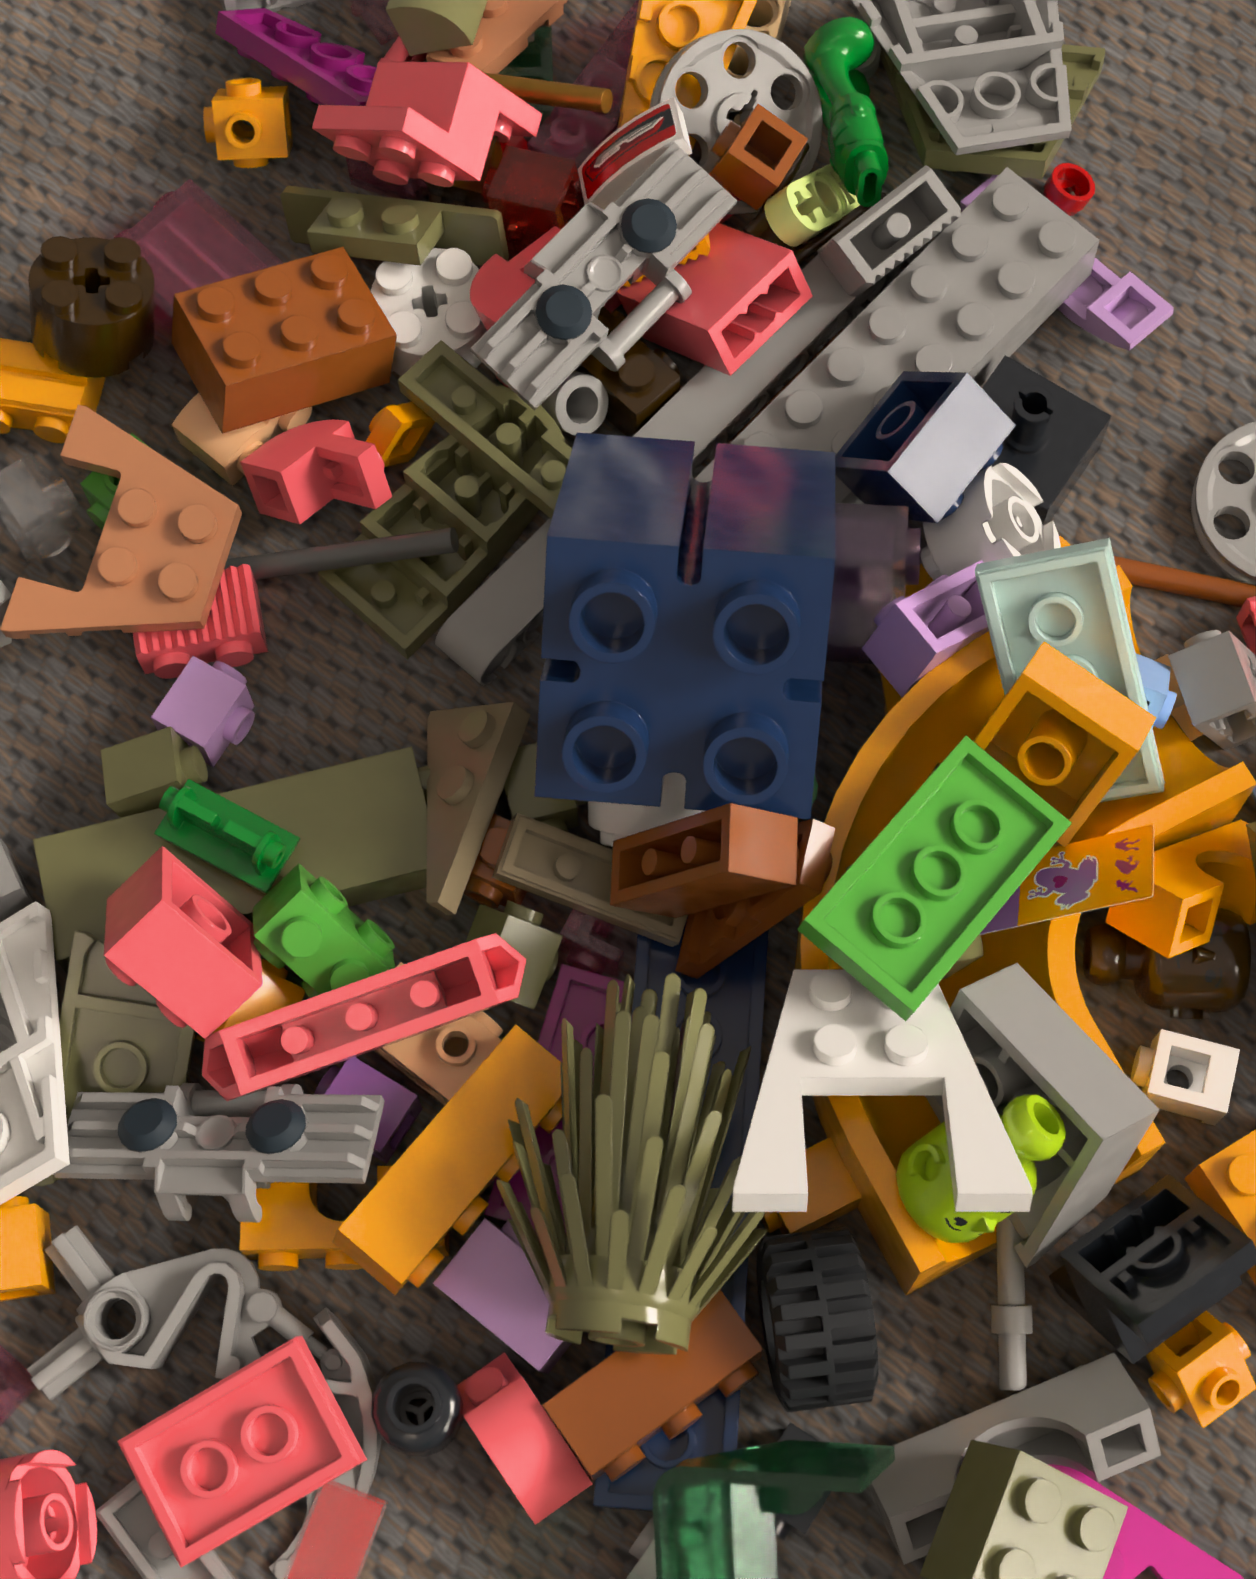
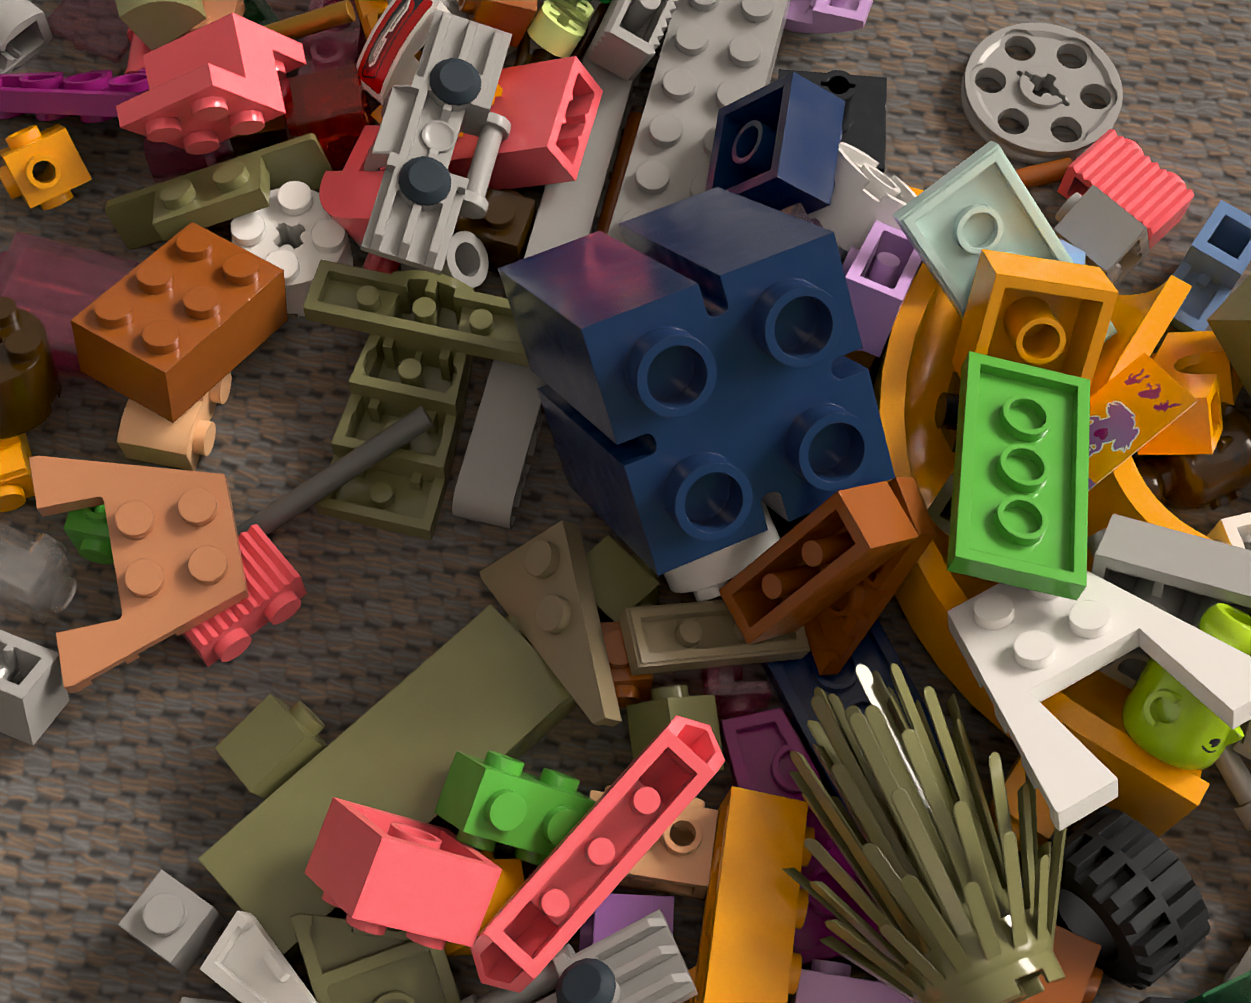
camera: 35 degrees left, 5 degrees down
lavender brick [151,656,255,767] -> none
green hinge [154,779,300,894] -> none
coral brick [240,420,393,525] -> none
light orange plate [365,402,435,467] -> none

